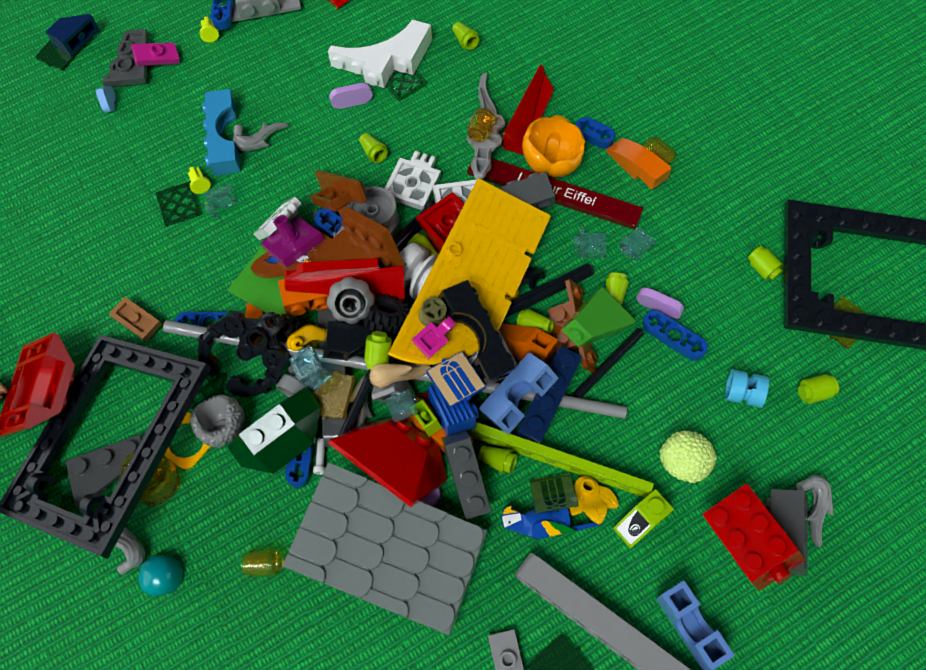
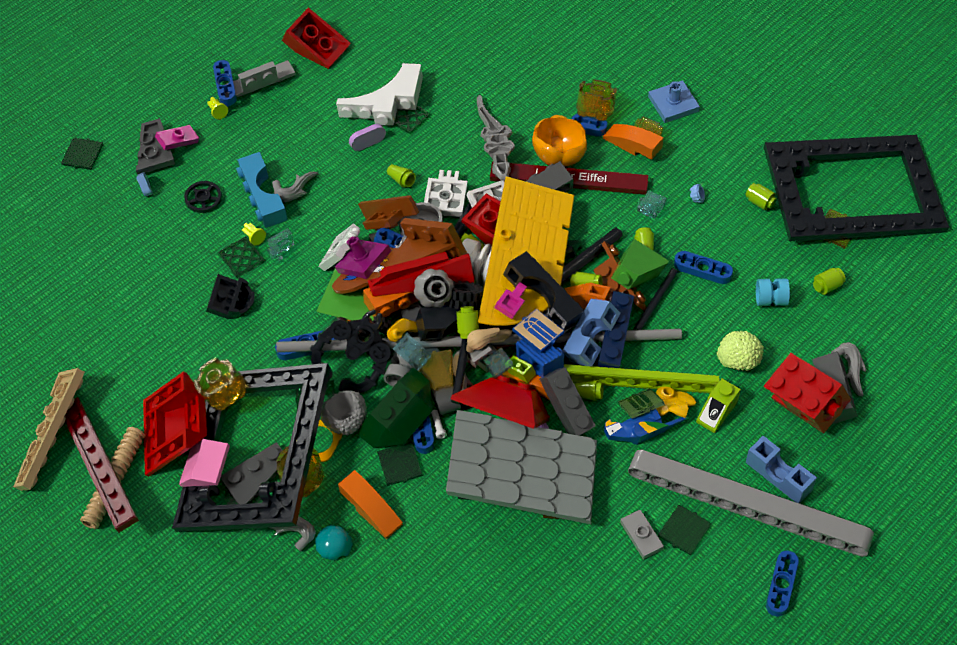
camera: 15 degrees left, 10 degrees down
dark blue slope [45,14,100,57] -> none
medium nougat plate [109,297,162,342] -> none
clear yellow brick [242,549,283,577] -> none
olive wheel [418,297,447,327] -> none
lime cone [452,22,479,50] -> none
clear yellow brick [468,108,496,142] -> none
red wedge [503,65,554,155] -> none
clear light blue bracket [574,226,607,258] -> none
lavender tile [636,288,684,319] -> none
none -> bright pink slope [179,439,230,487]
none -> black wheel [184,181,222,213]
none -> clear yellow brick [194,358,246,410]
none -> black slope [206,274,255,319]
none -> orange slope [338,470,403,539]
none -> clear green piece [377,442,423,486]
none -> clear yellow brick [576,80,617,121]
none -> medium blue tile [648,80,700,123]
none -> light blue piece [690,184,705,203]

